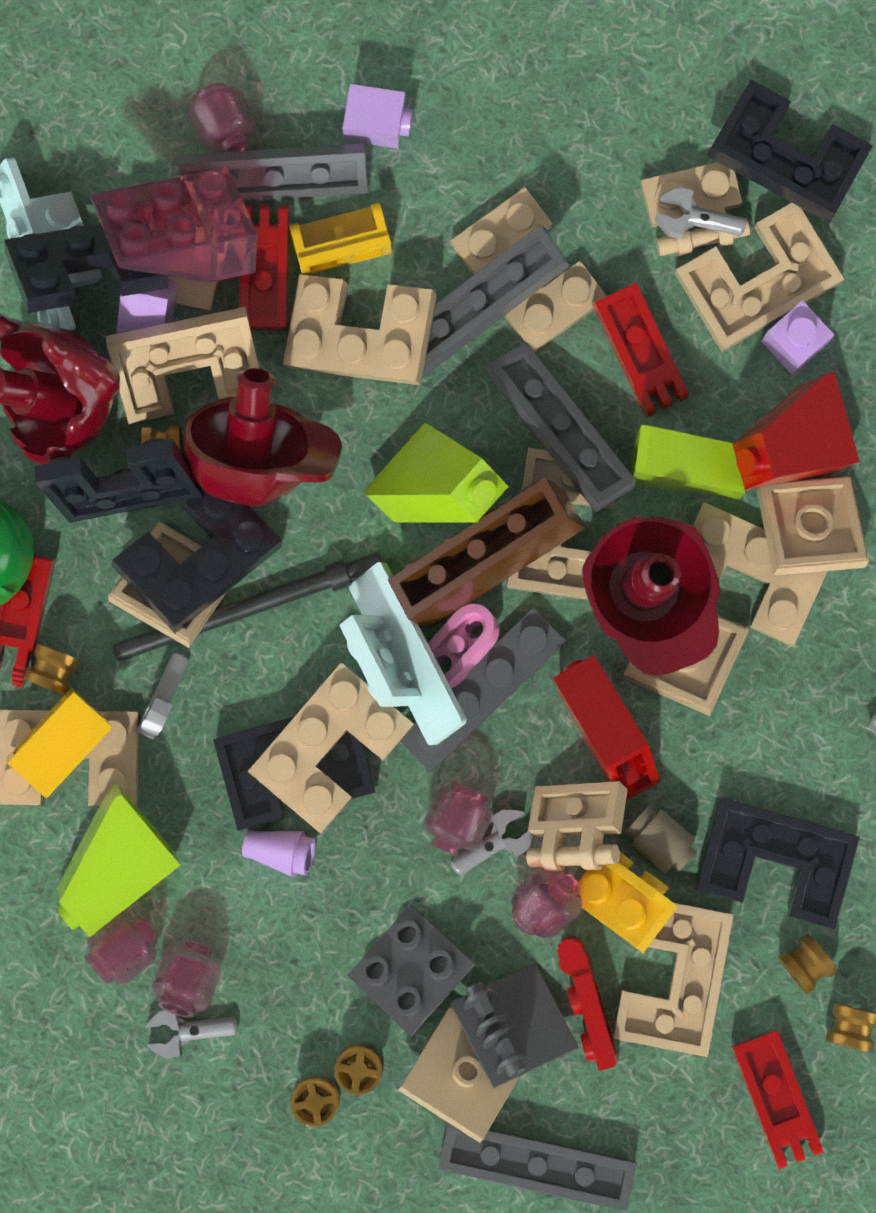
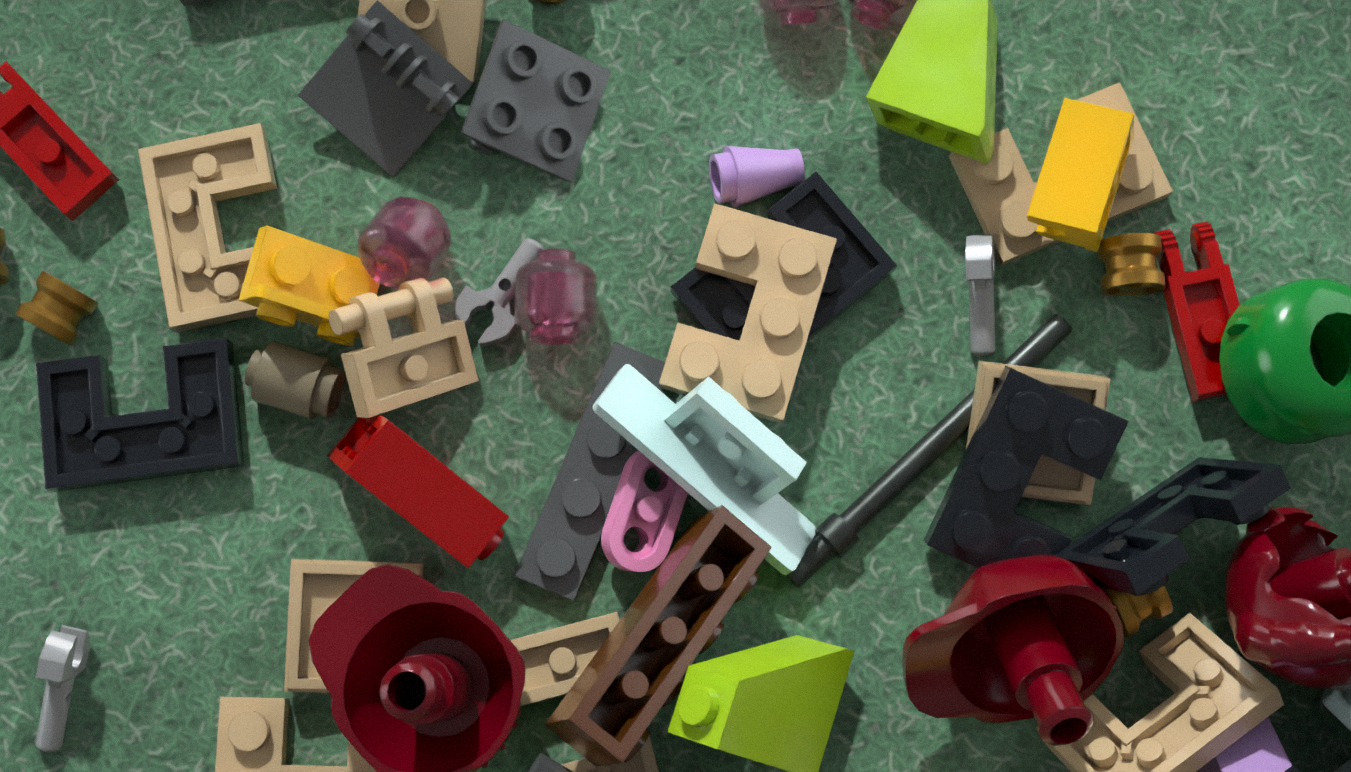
camera: 155 degrees right, 5 degrees down
red hinge [556,936,619,1071] -> none

